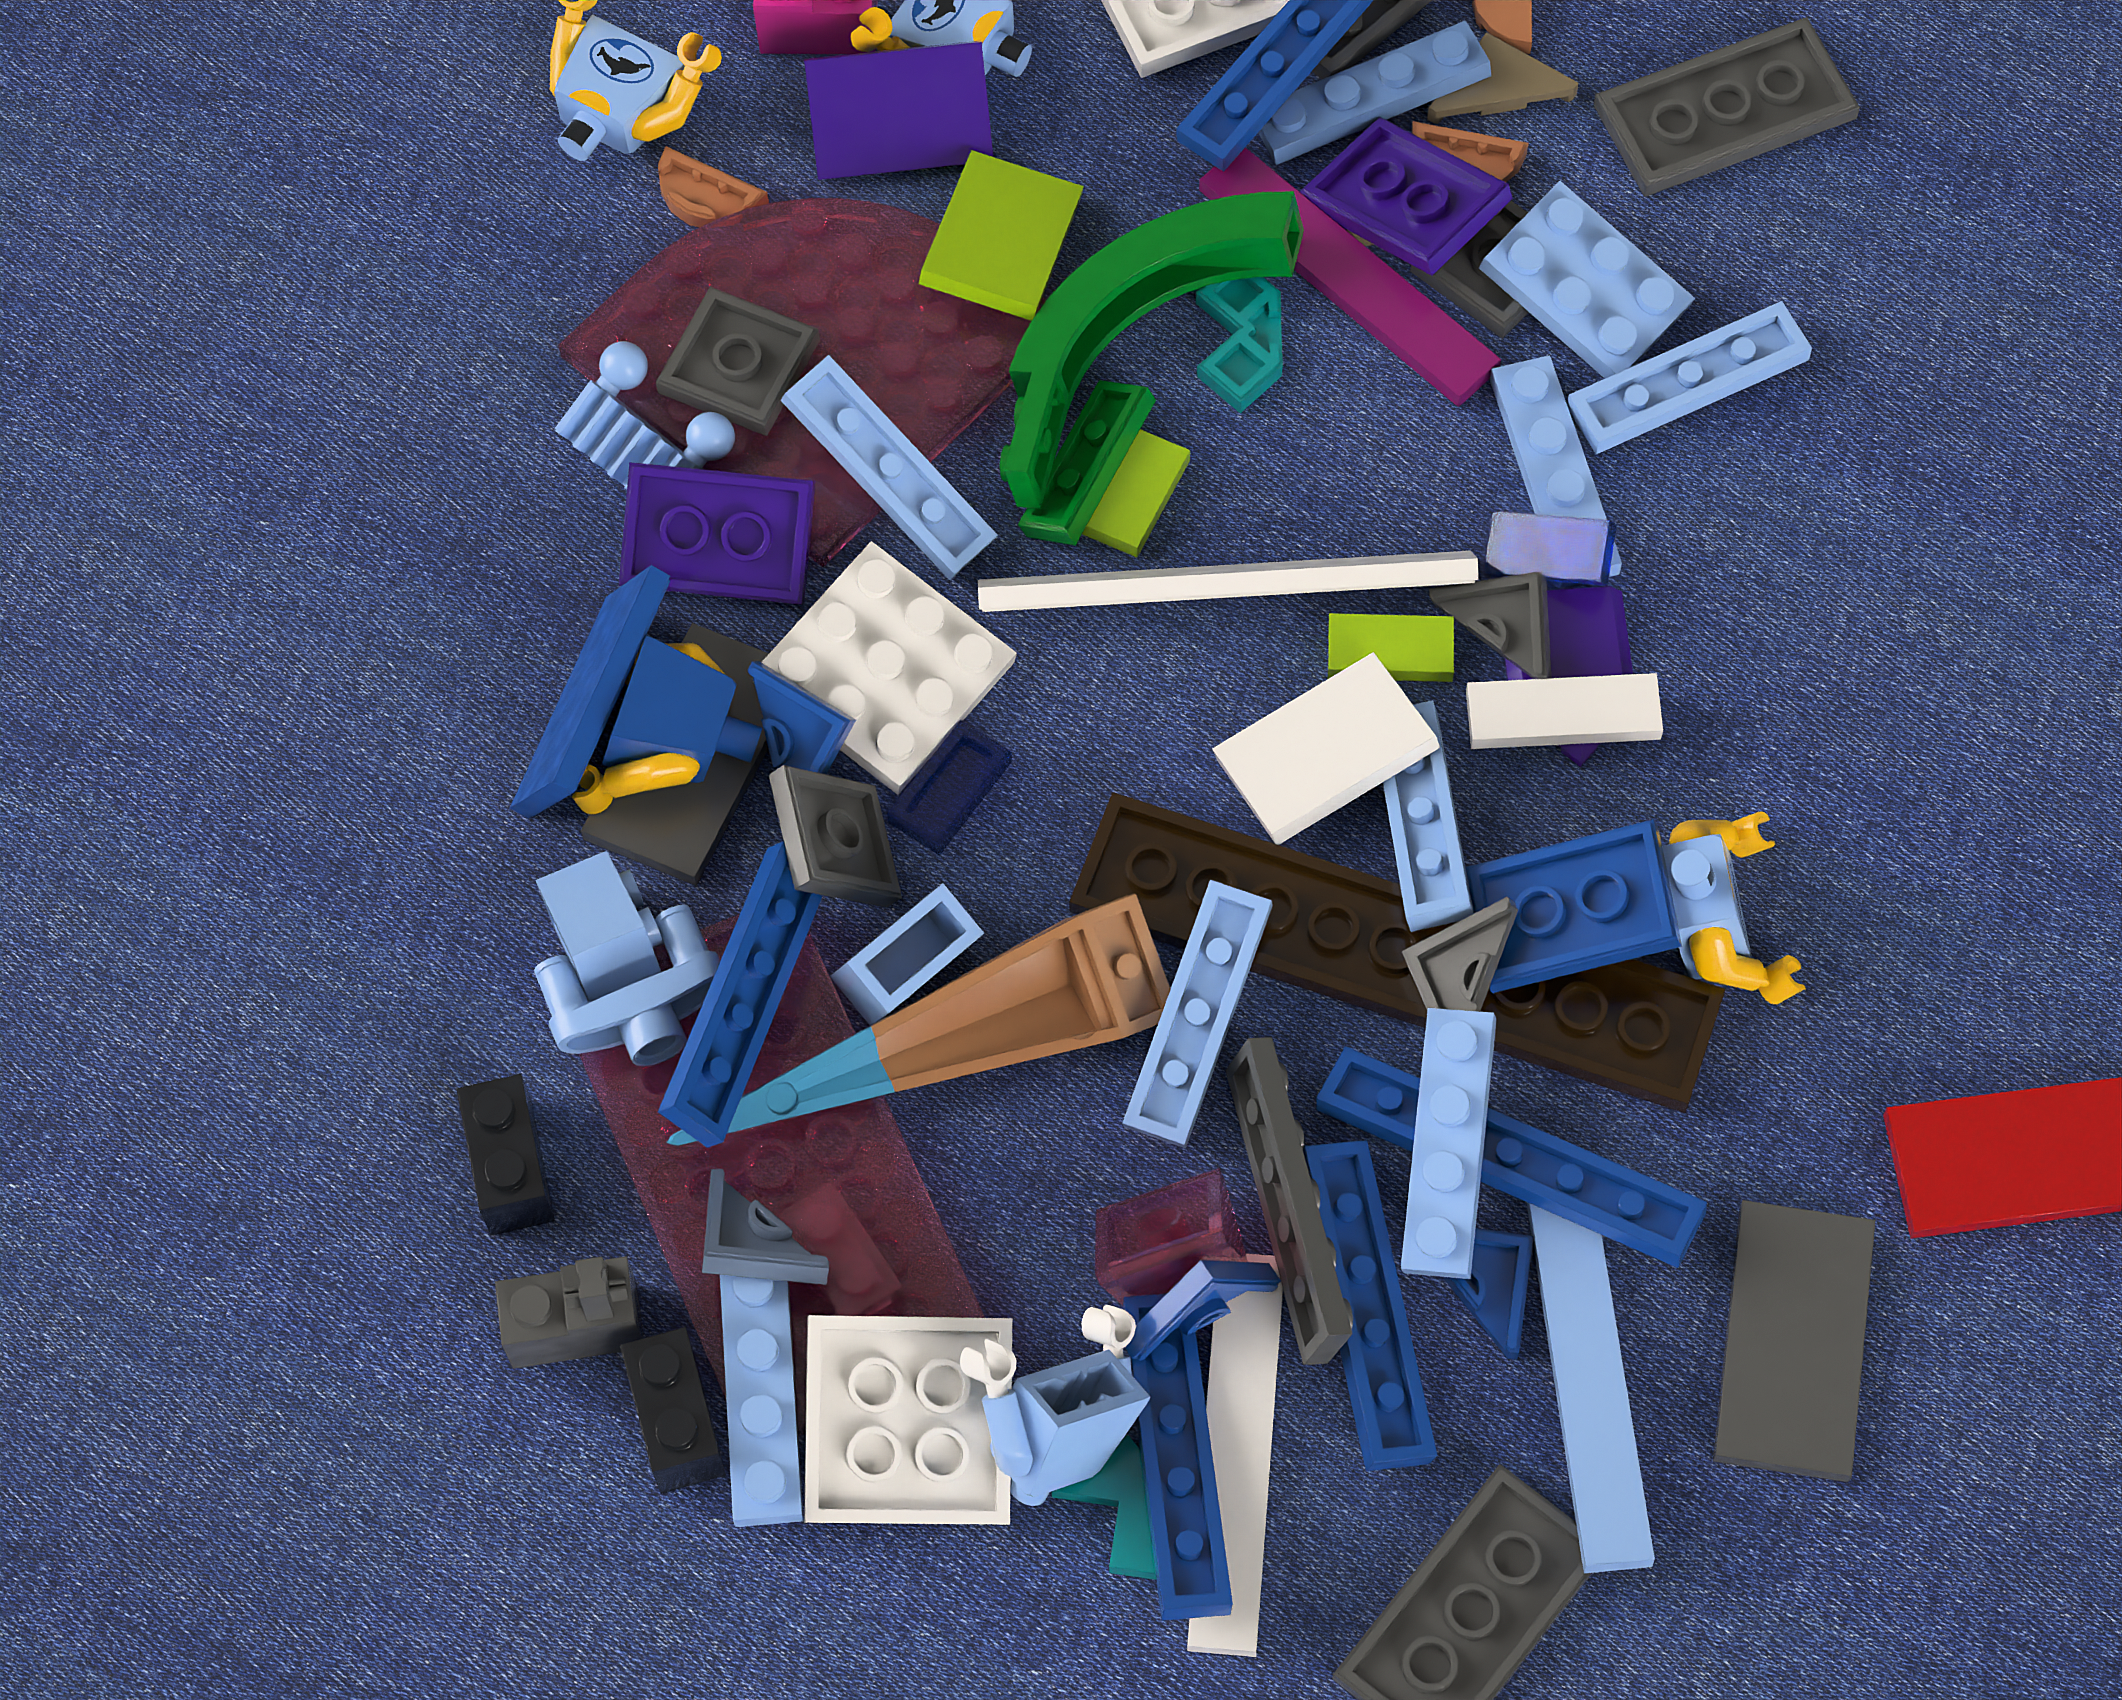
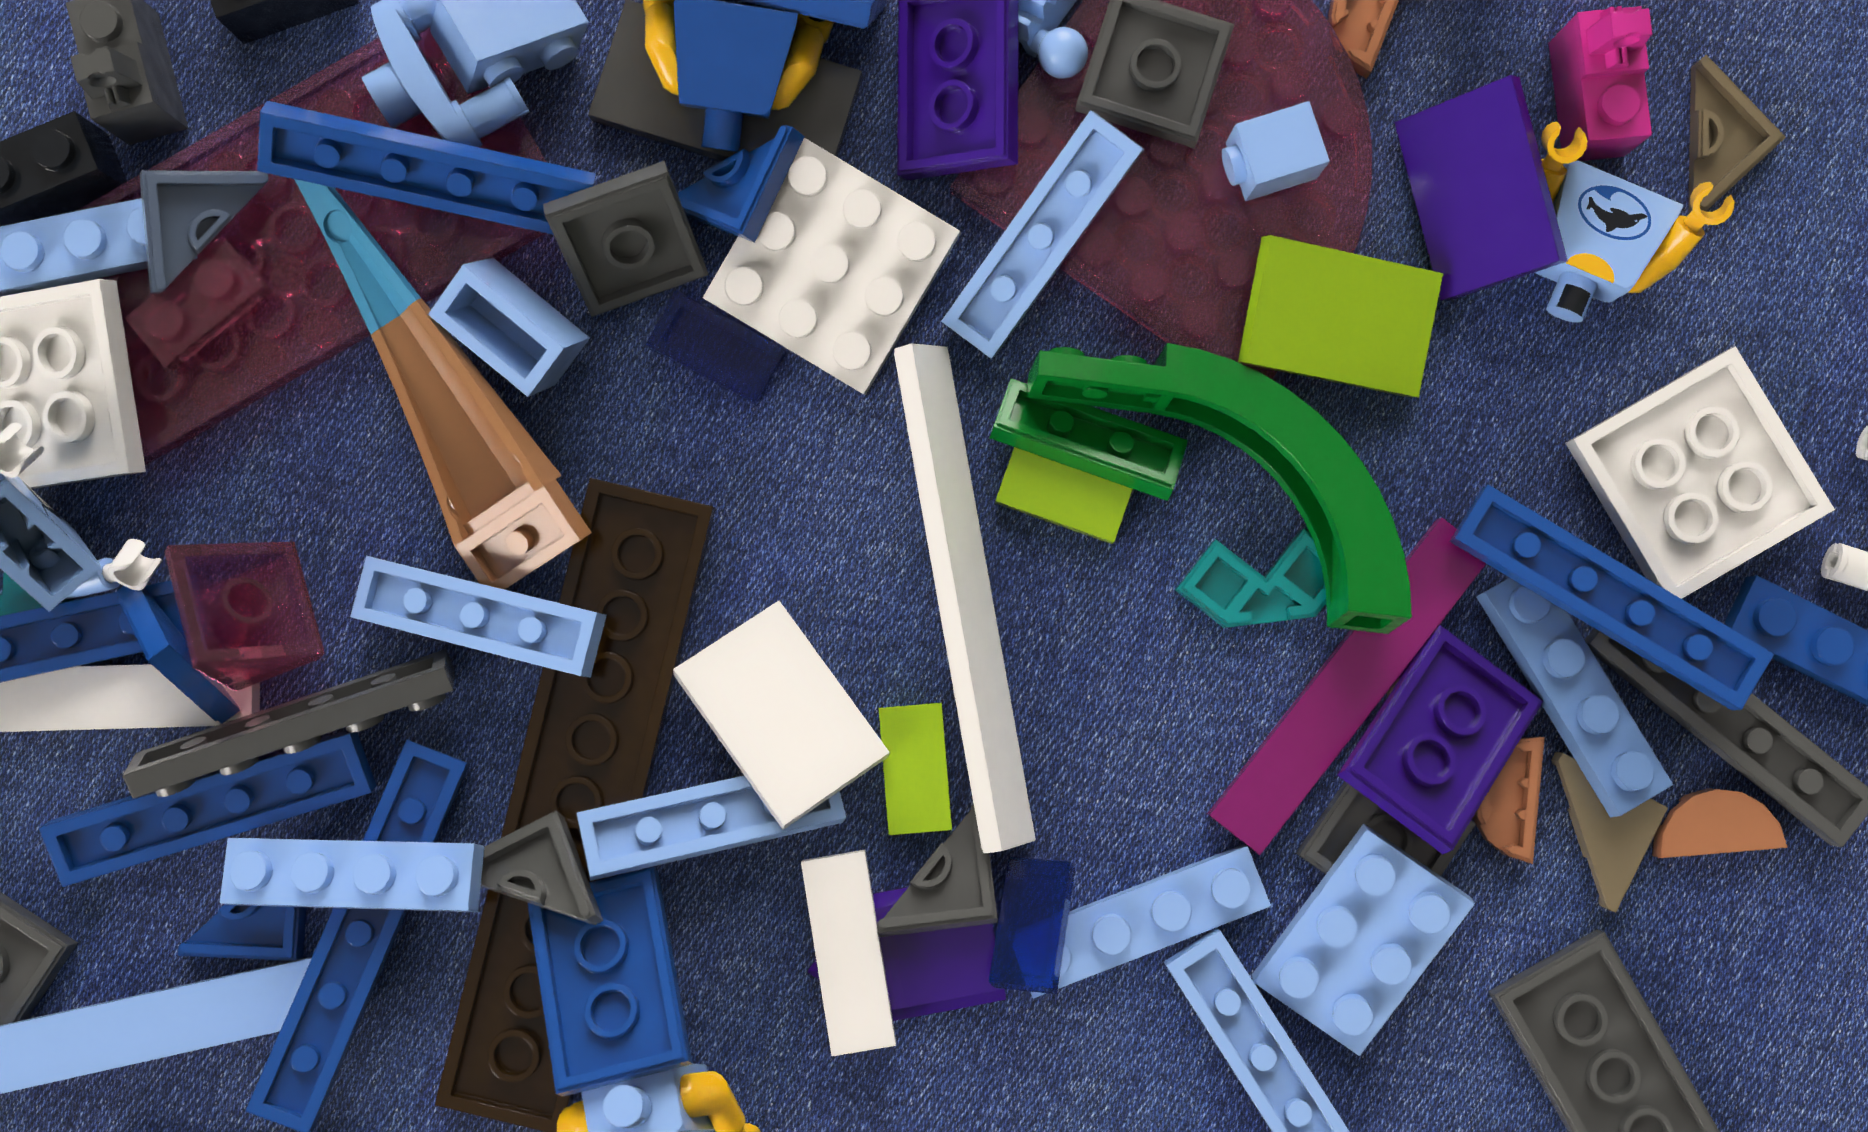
camera: 80 degrees right, 20 degrees up
none -> light blue brick [1222,101,1330,202]

